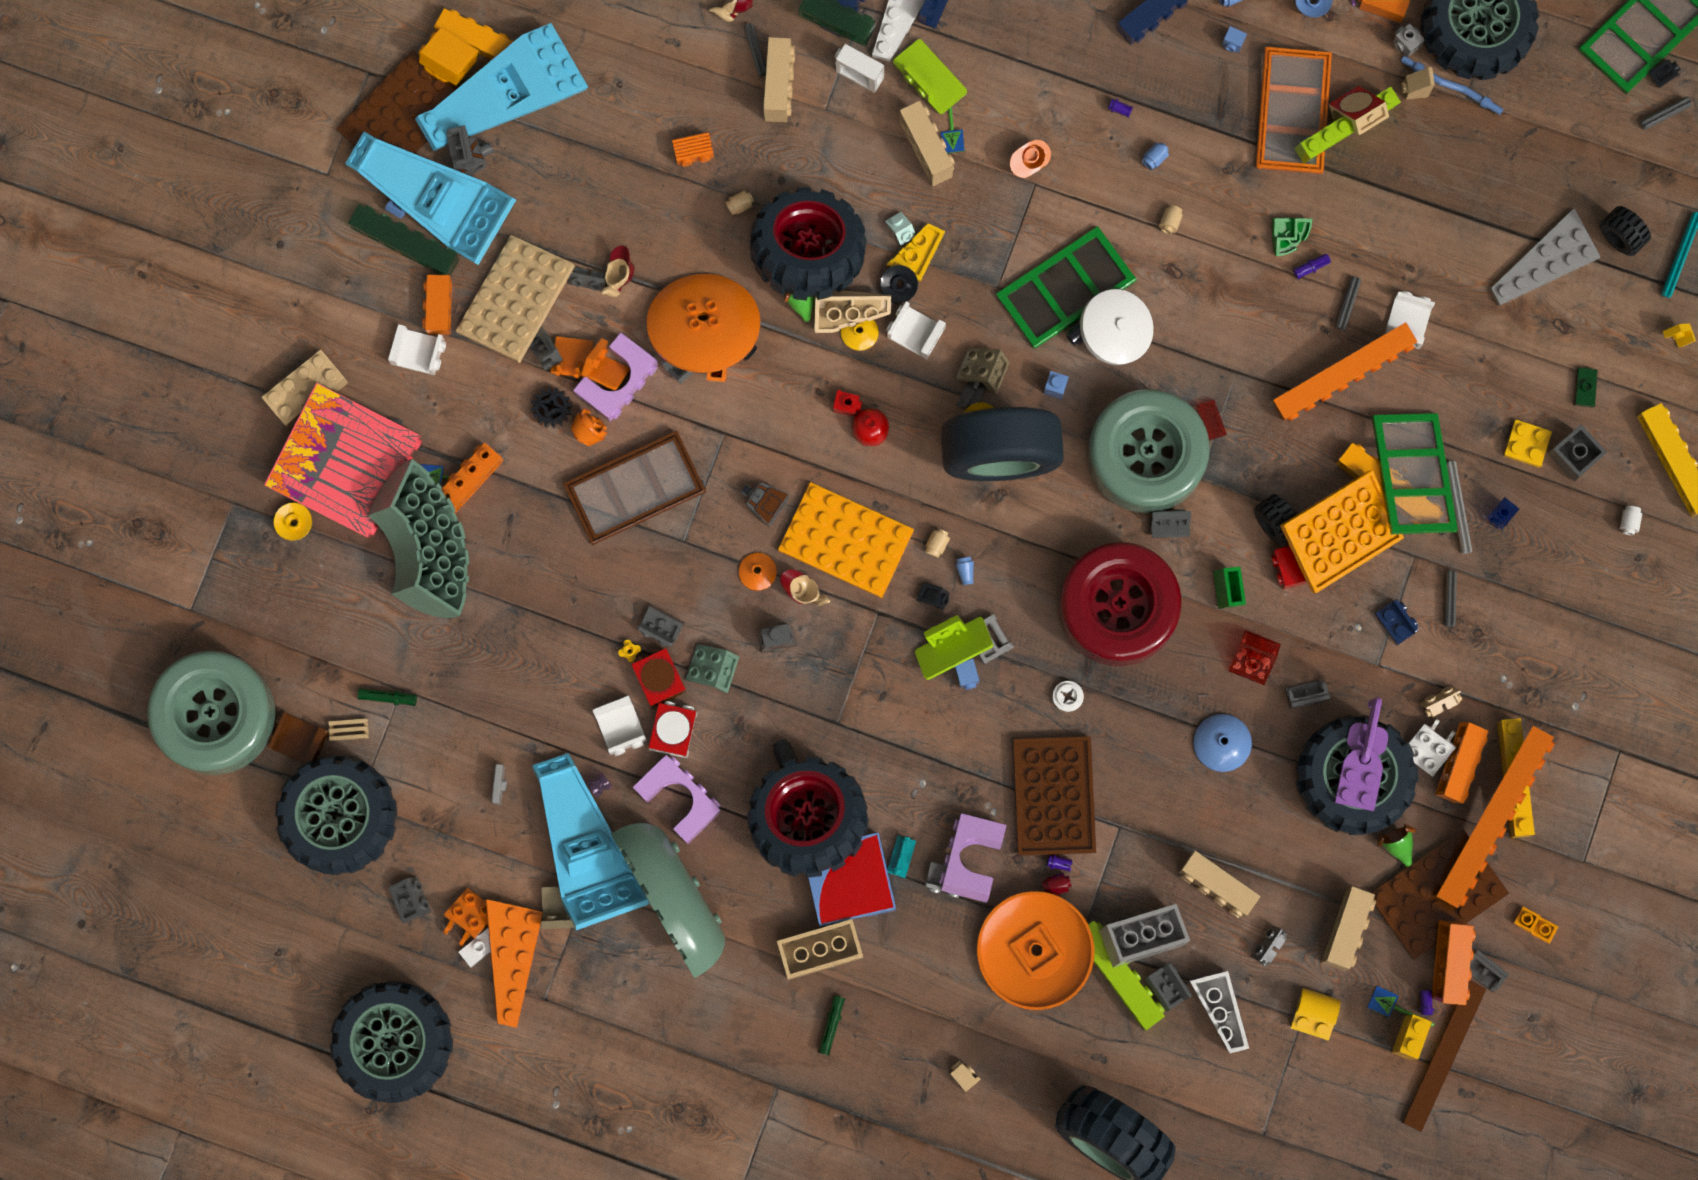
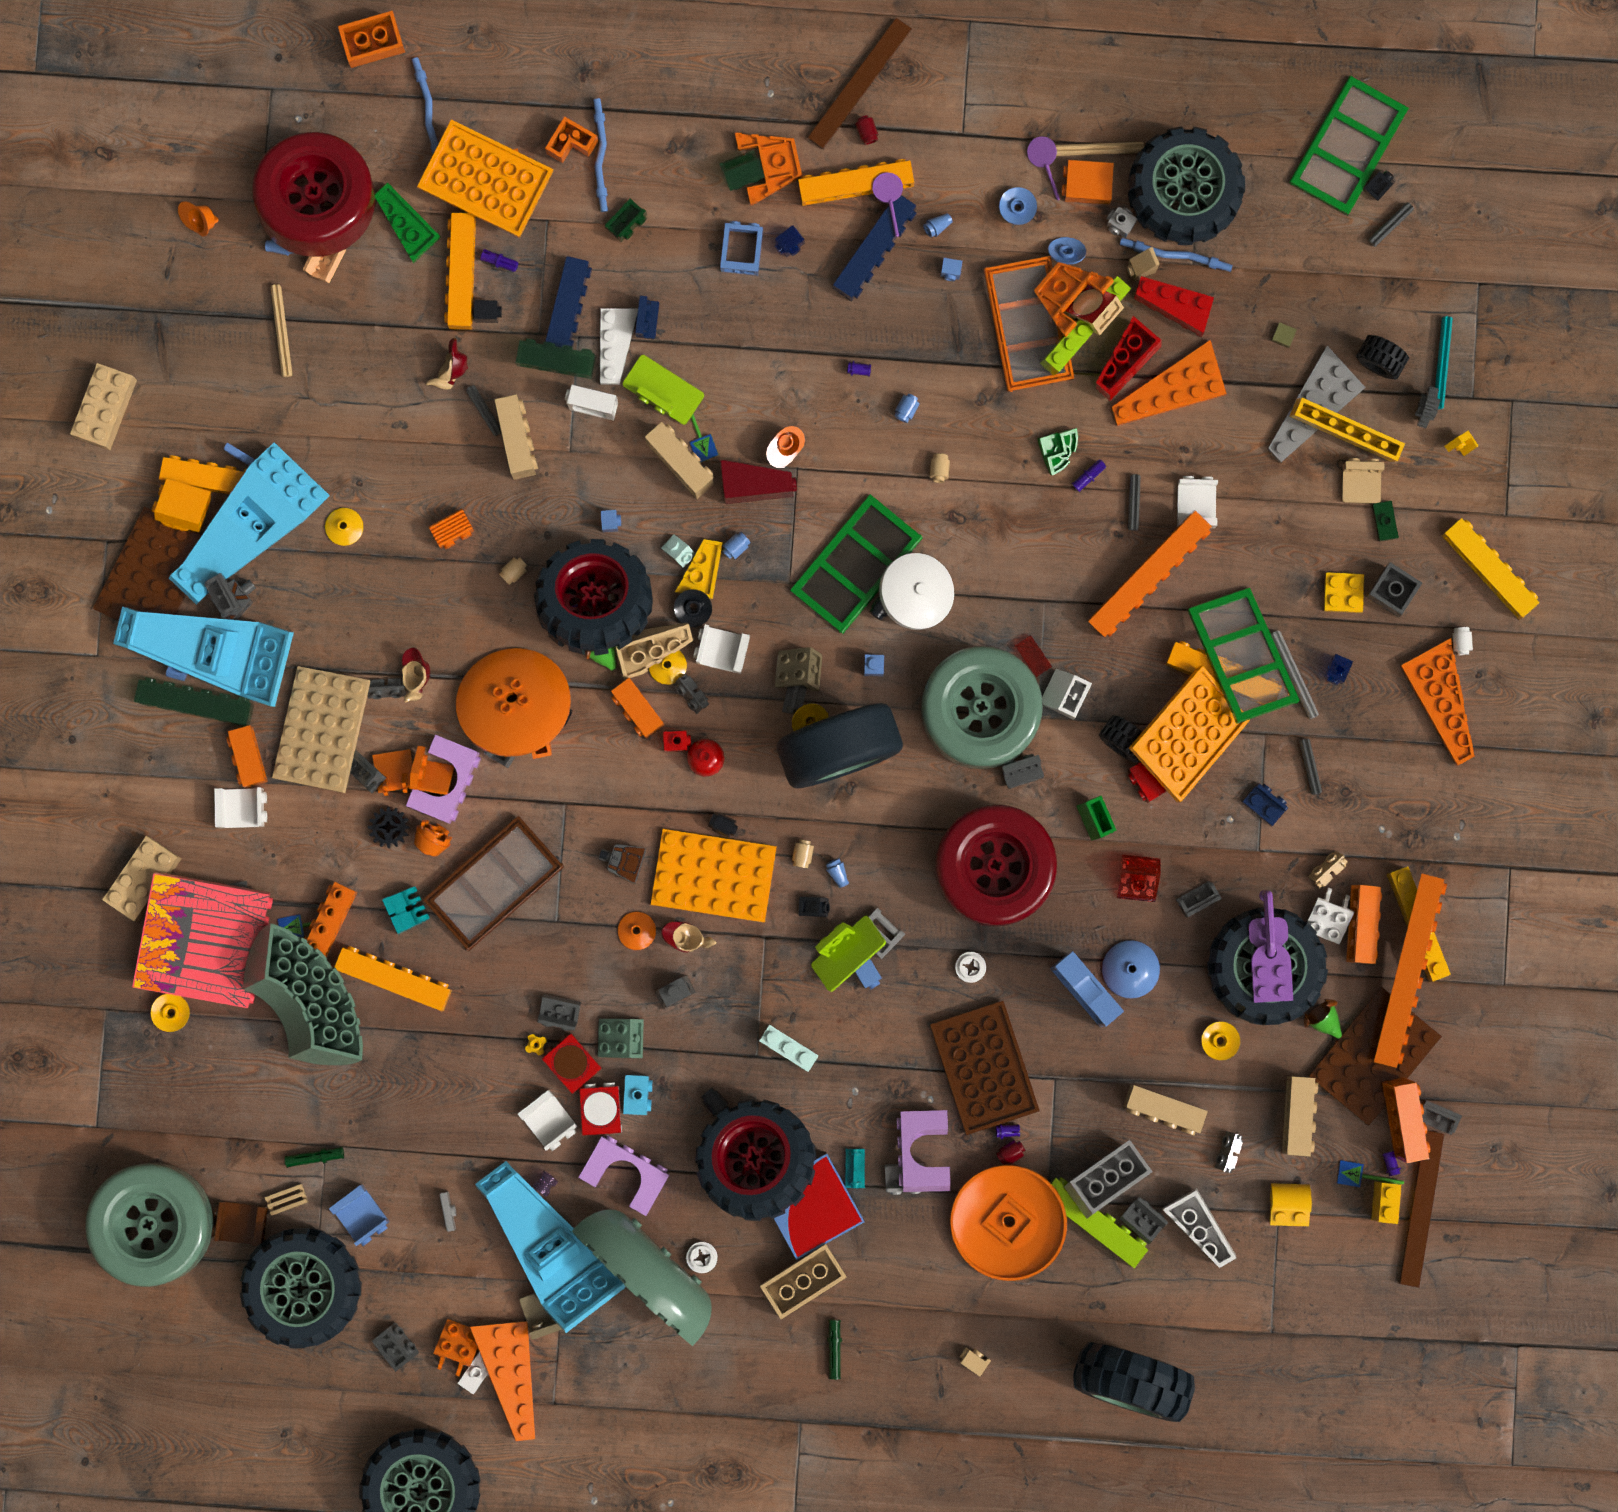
camera: 20 degrees left, 5 degrees up
light orange slope [1514,907,1559,945] -> none
none -> medium blue tile [224,443,255,466]
none -> yellow dish [325,508,363,546]
none -> medium blue panel [329,1184,390,1246]
none -> light orange brick [334,946,452,1011]
none -> teal legs [382,886,430,935]
none -> medium blue plate [601,510,621,532]
none -> orange brick [611,678,664,738]
none -> medium azure brick [623,1075,653,1115]
none -> dark grey hinge [673,674,709,714]
none -> white gear [686,1242,717,1273]
none -> black brick [708,813,738,838]
none -> dark red slope [721,460,797,504]
none -> medium blue brick [722,532,751,559]
none -> light aqua brick [759,1025,818,1072]
none -> orange wing [1034,262,1114,337]
none -> white slope [1042,669,1092,720]
none -> medium blue dish [1048,237,1086,264]
none -> medium blue tile [1050,951,1124,1027]
none -> red wedge [1096,316,1162,401]
none -> orange wing [1111,340,1227,426]
none -> red wedge [1134,276,1214,338]
none -> yellow dish [1201,1022,1240,1060]
none -> olive tile [1272,322,1297,348]
none -> yellow brick [1289,398,1405,462]
none -> tan bracket [1342,458,1384,504]
none -> orange wing [1400,638,1475,766]
none -> dark grey gear [1415,386,1440,428]

